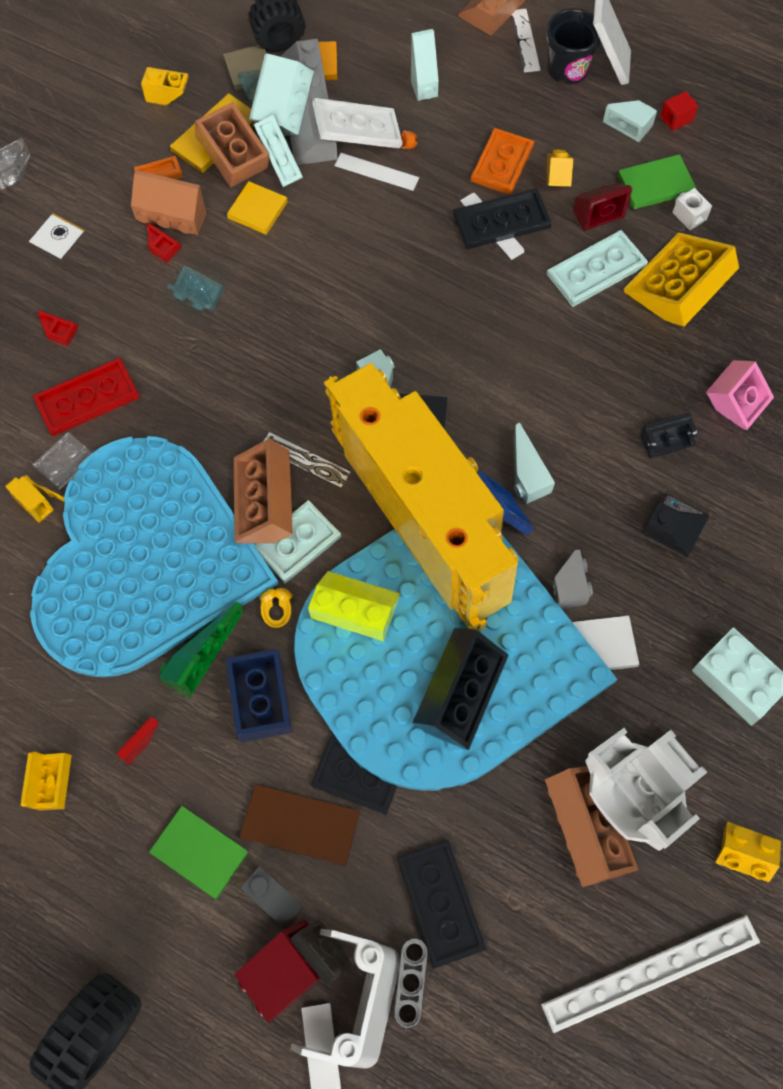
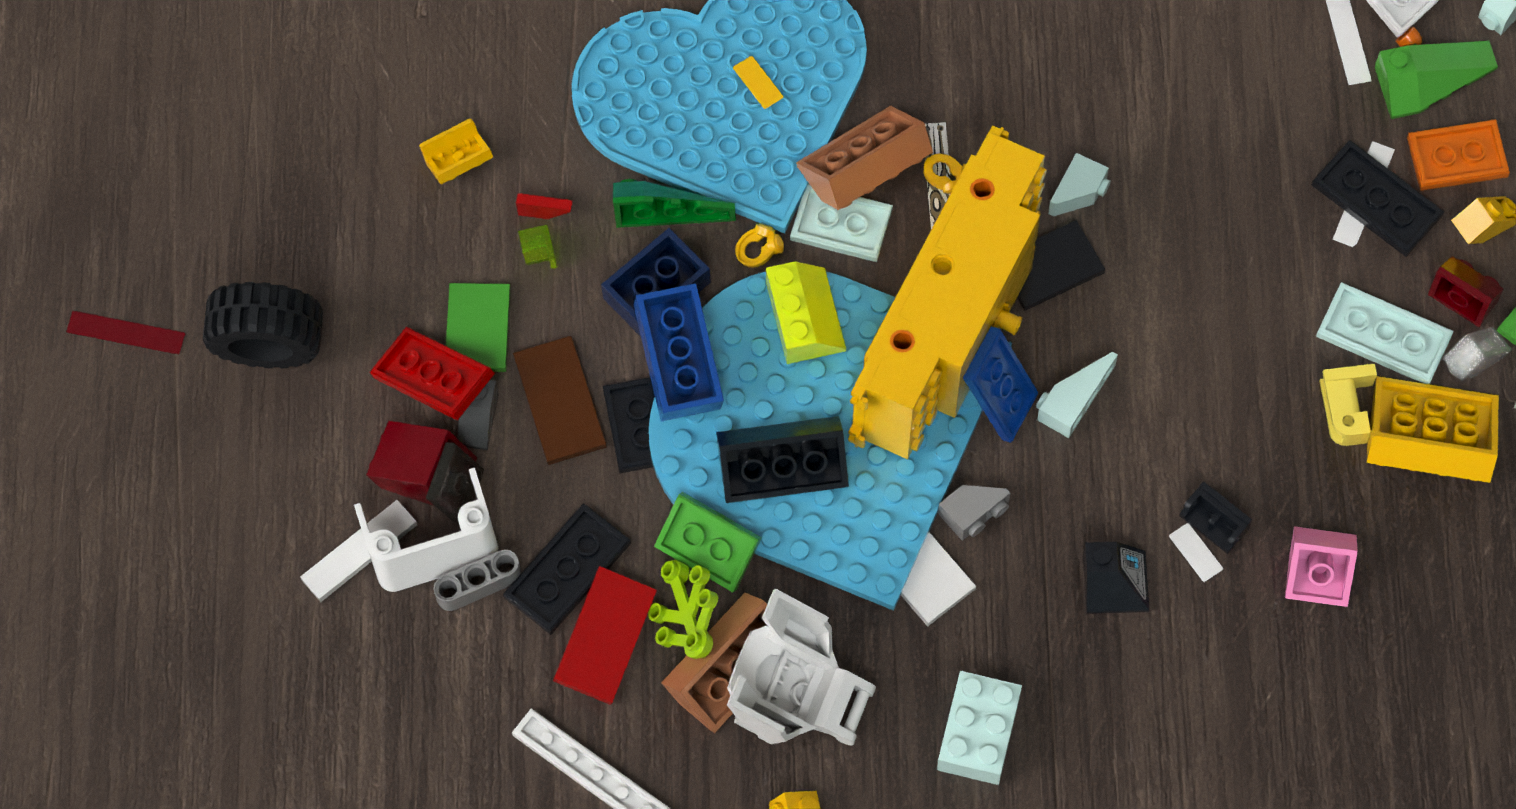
camera: 60 degrees right, 0 degrees up
none -> red tile [369,327,495,421]
none -> clear neon green panel [518,225,557,269]
none -> red tile [553,566,657,705]
none -> blue brick [634,283,724,422]
none -> lime plant [648,560,718,659]
none -> bright green tile [654,492,762,592]
none -> yellow sticker [733,56,783,109]
none -> yellow piece [923,154,966,194]
none -> white sticker [1169,523,1223,582]
none -> light yellow piece [1319,364,1377,446]
none -> bright green wedge [1375,41,1498,119]
none -> clear slope [1442,327,1512,381]

